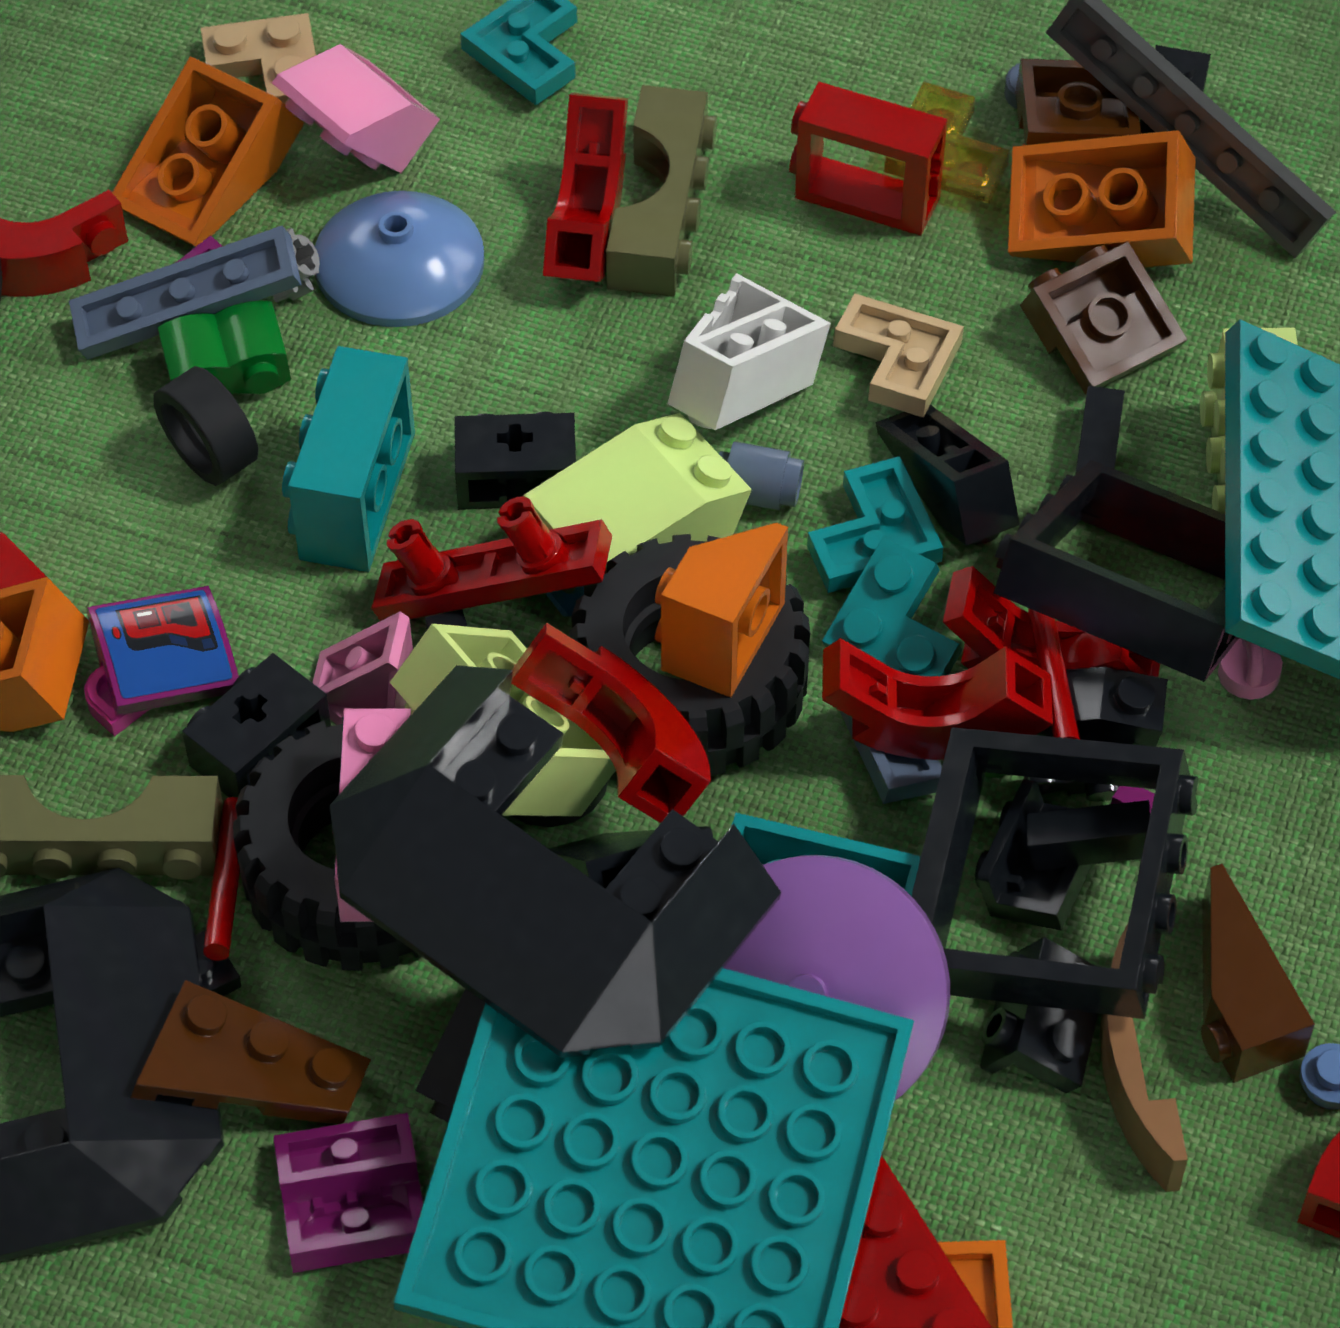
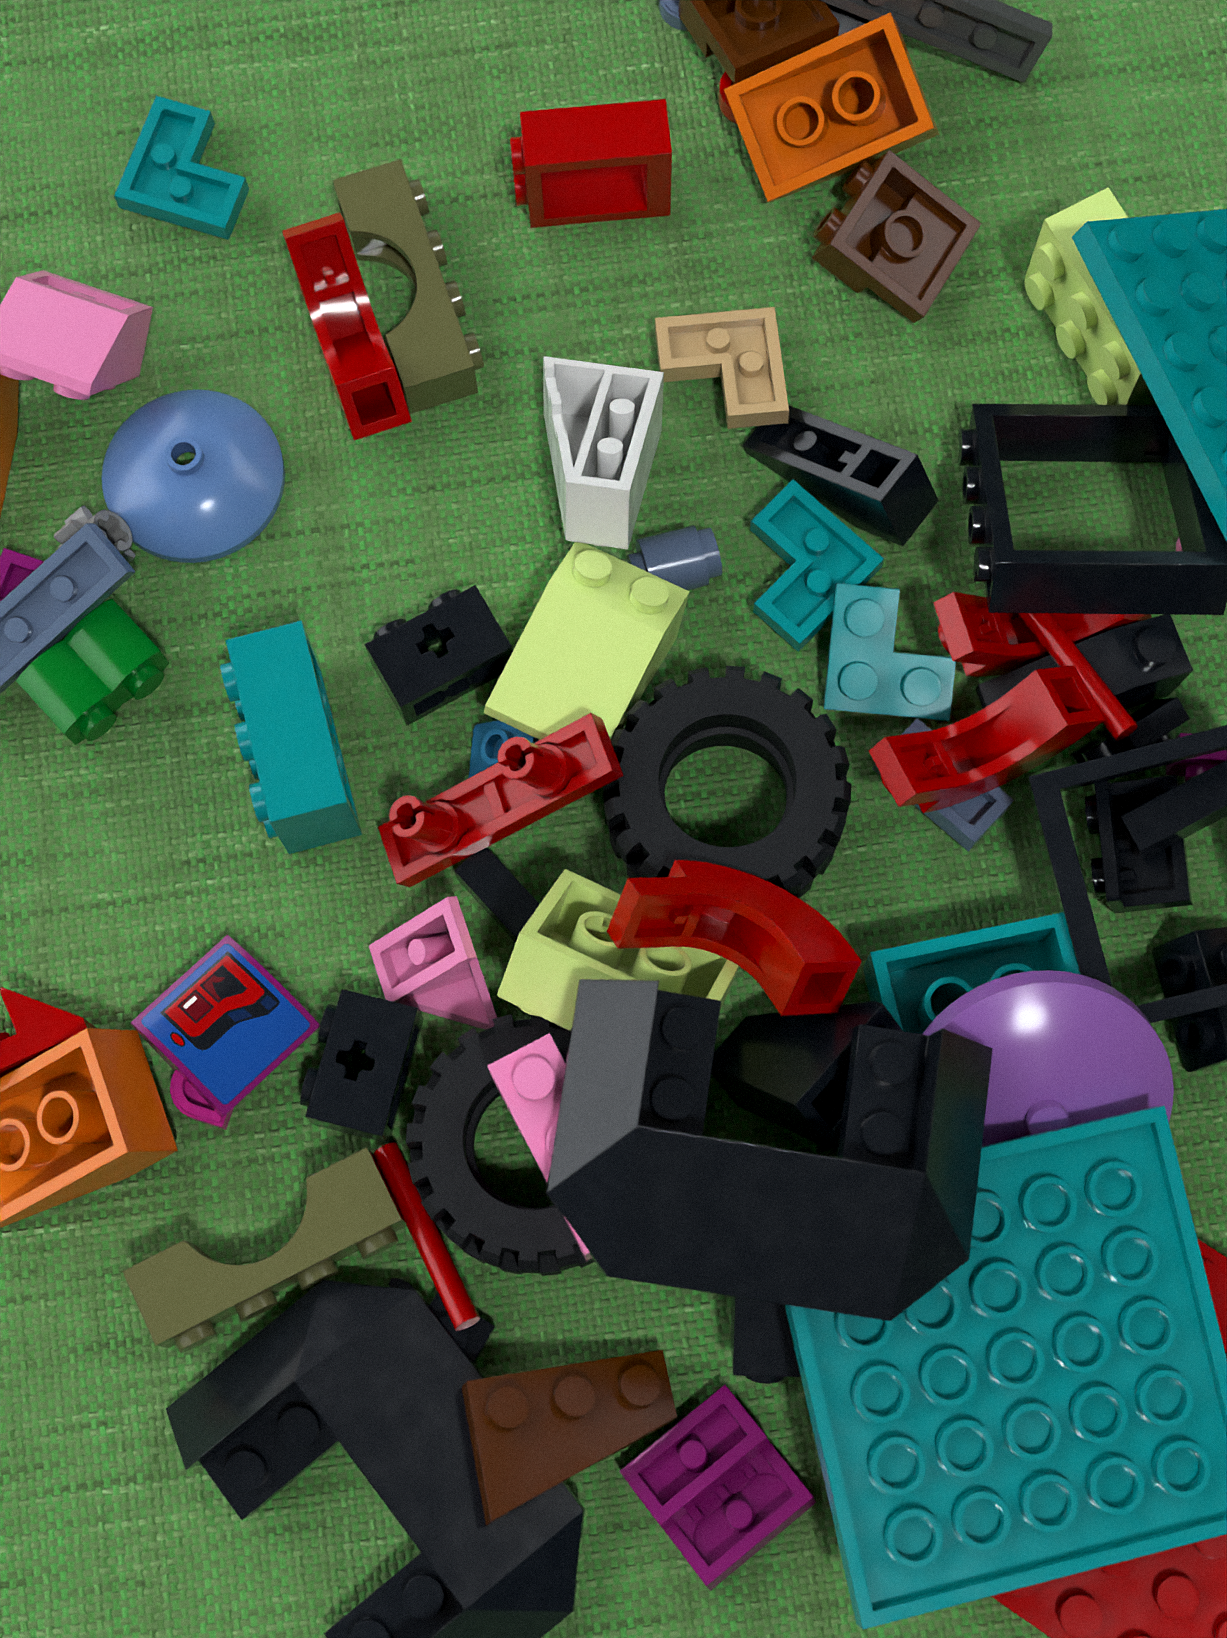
camera: 25 degrees left, 20 degrees up
black tyre [154,366,258,486] -> none
orange slope [655,523,788,698] -> none
clear yellow plate [884,82,1010,204] -> none
black piece [1075,386,1125,475] -> none

